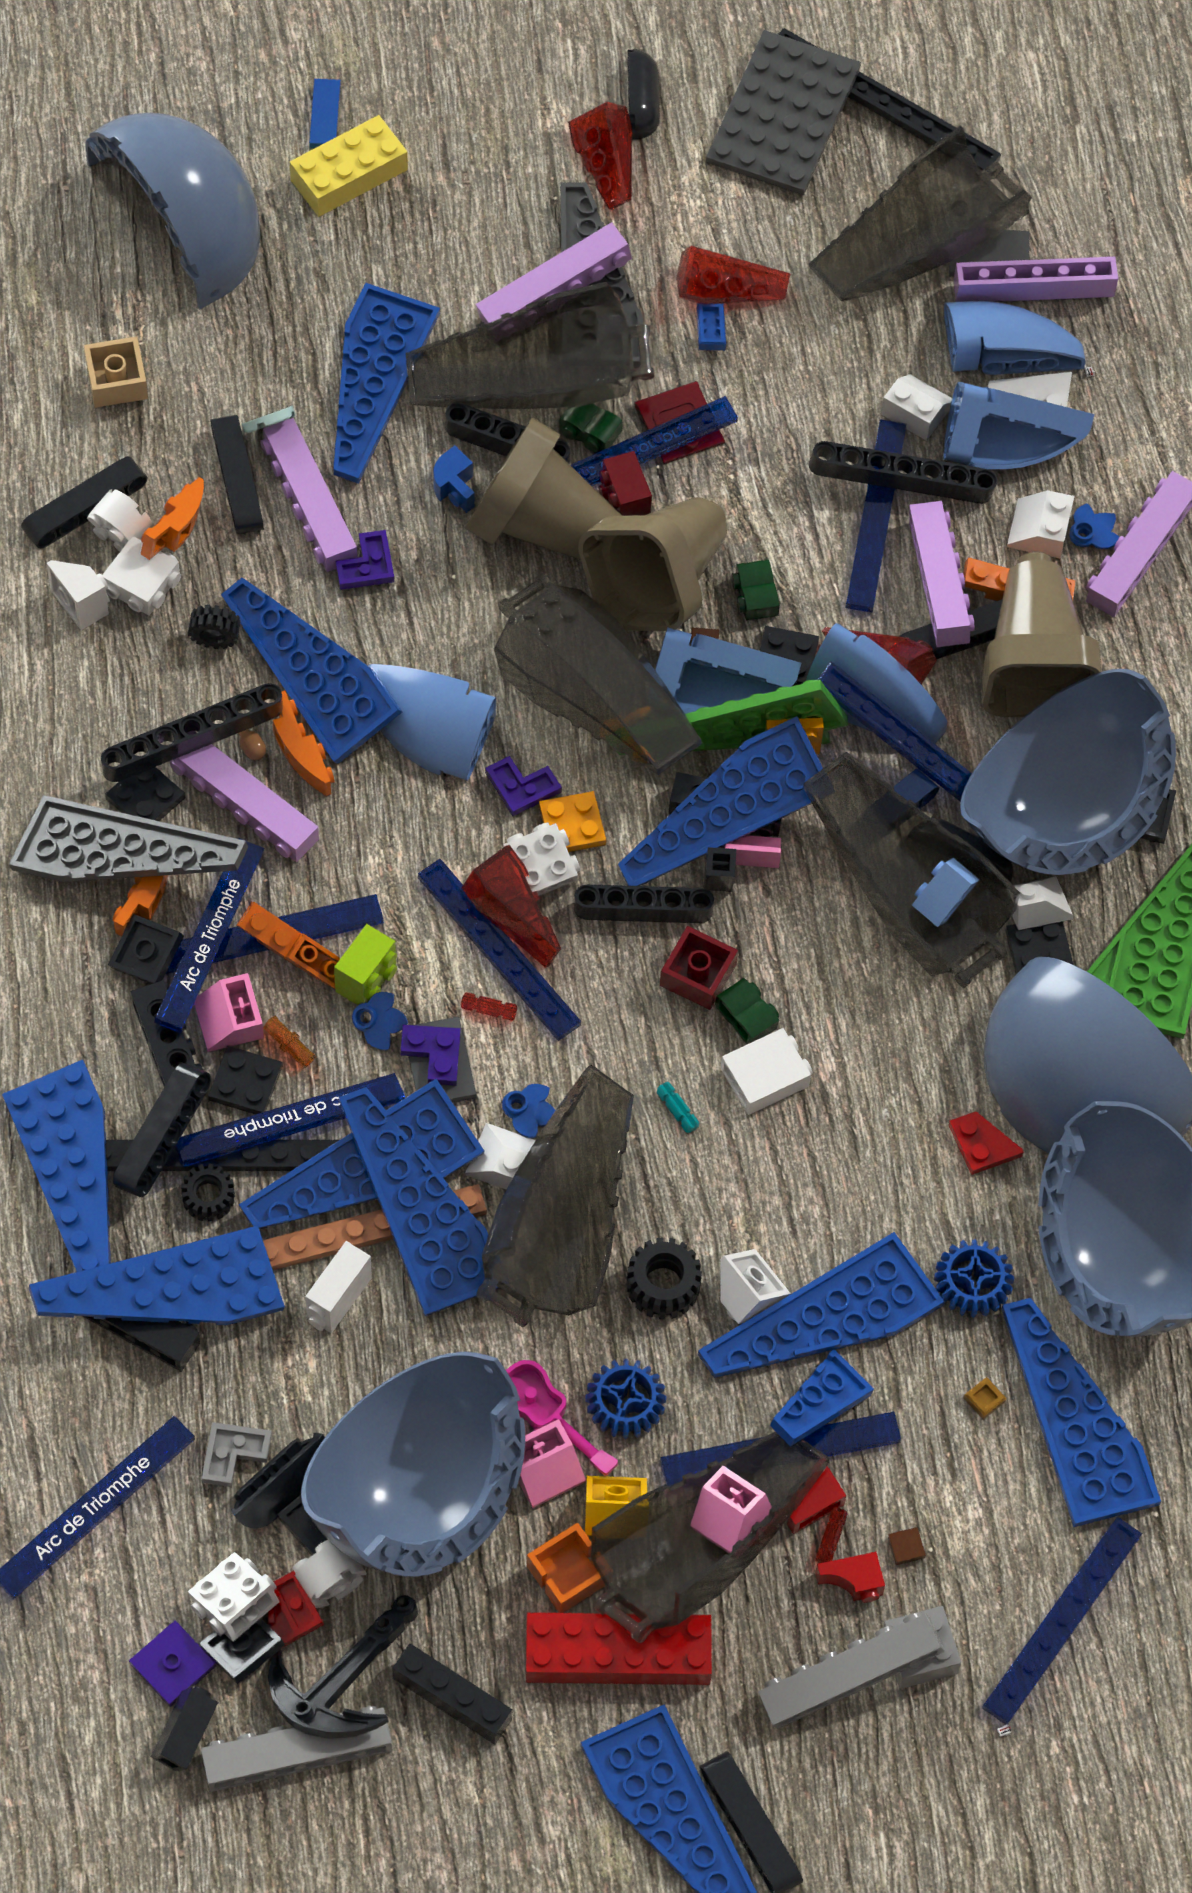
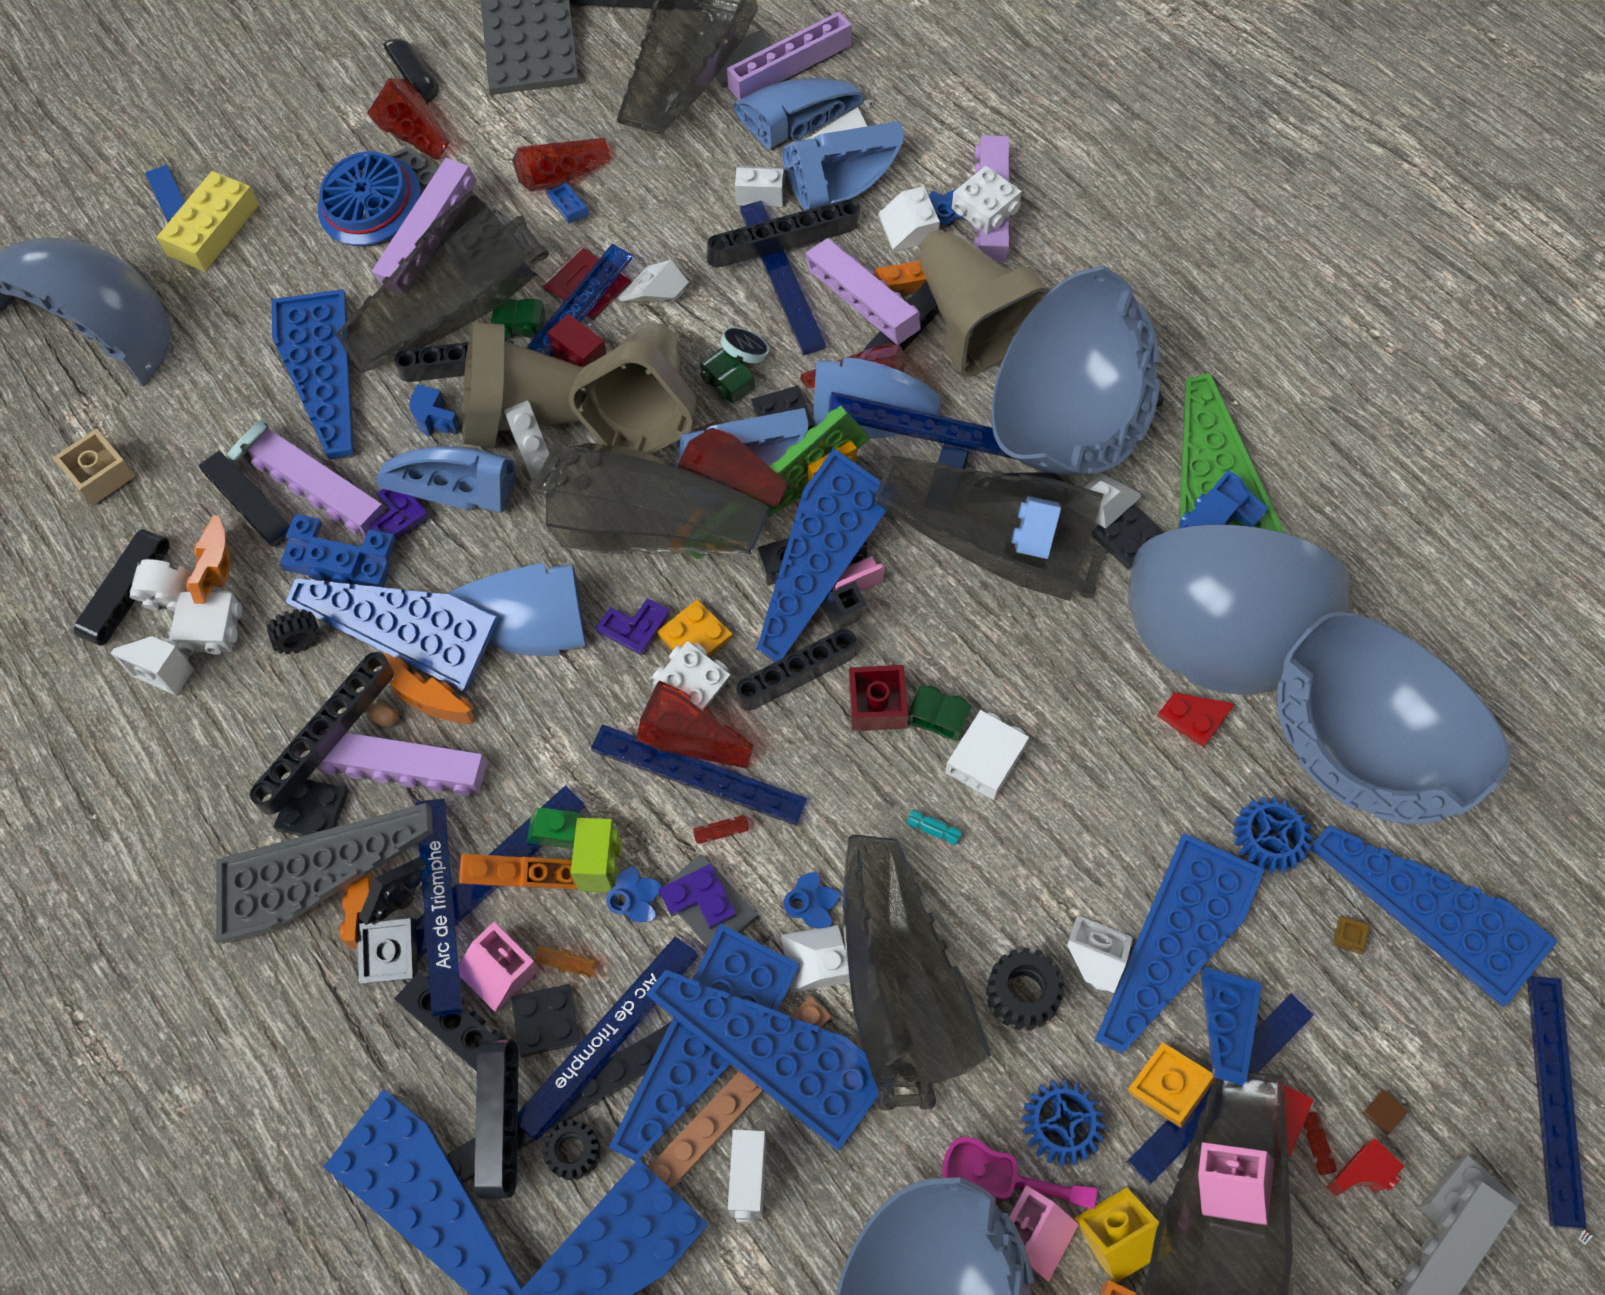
camera: 25 degrees left, 0 degrees up
none -> blue bracket [279,514,396,588]
none -> blue piece [318,151,421,246]
none -> black plate [359,857,427,925]
none -> medium blue panel [376,446,516,513]
none -> white plate [503,401,555,479]
none -> green torso [527,808,582,849]
none -> white slope [618,260,689,302]
none -> clear red wedge [678,427,788,507]
none -> tile [720,327,769,364]
none -> white brick [952,166,1022,234]
none -> light orange plate [1128,1042,1216,1128]
none -> blue bracket [1178,470,1269,529]

